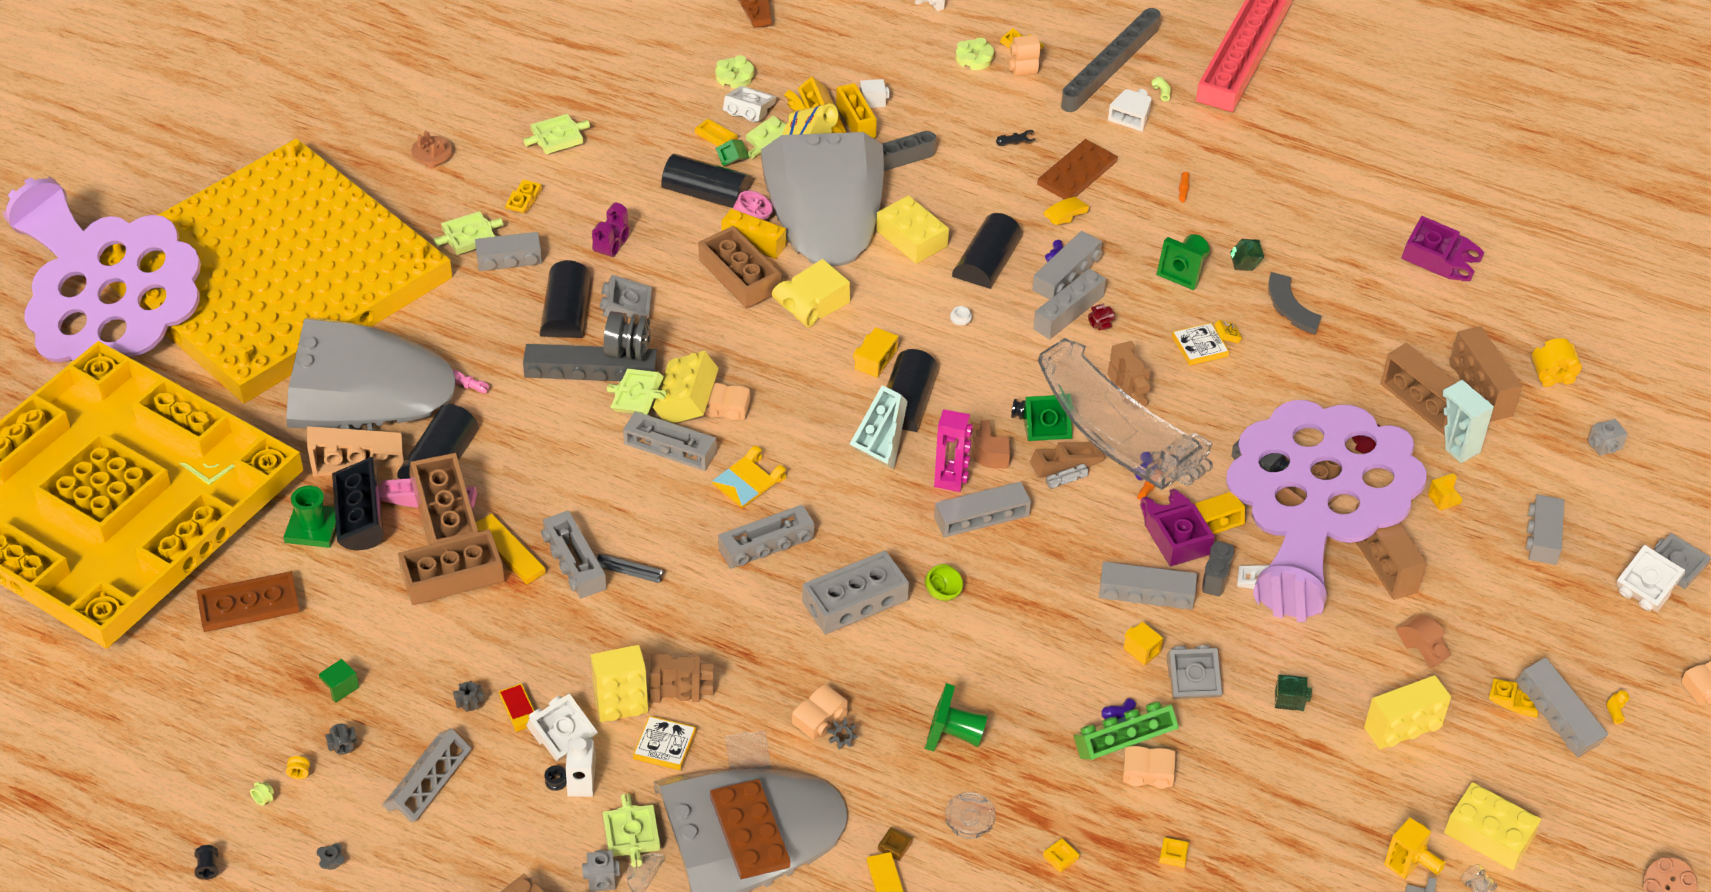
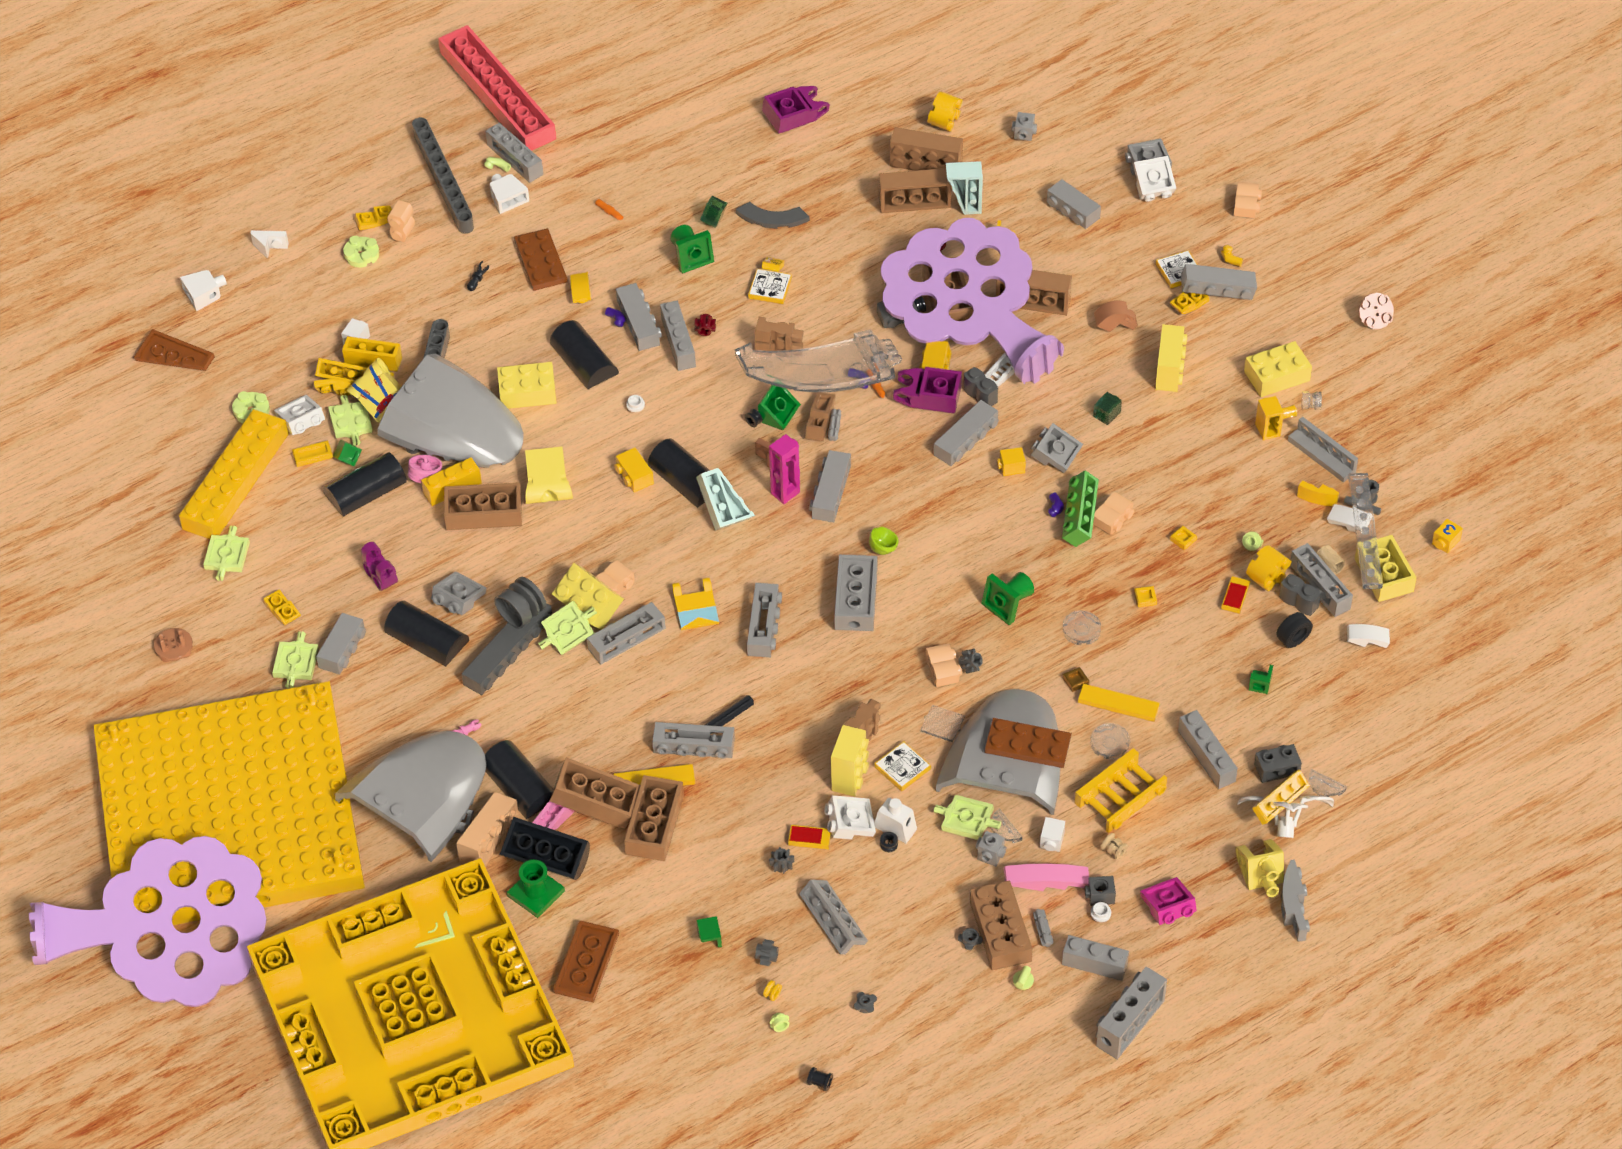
camera: 55 degrees left, 5 degrees up
none -> yellow brick [179,409,289,539]
none -> light grey brick [486,123,543,183]
none -> tile [1156,250,1198,288]

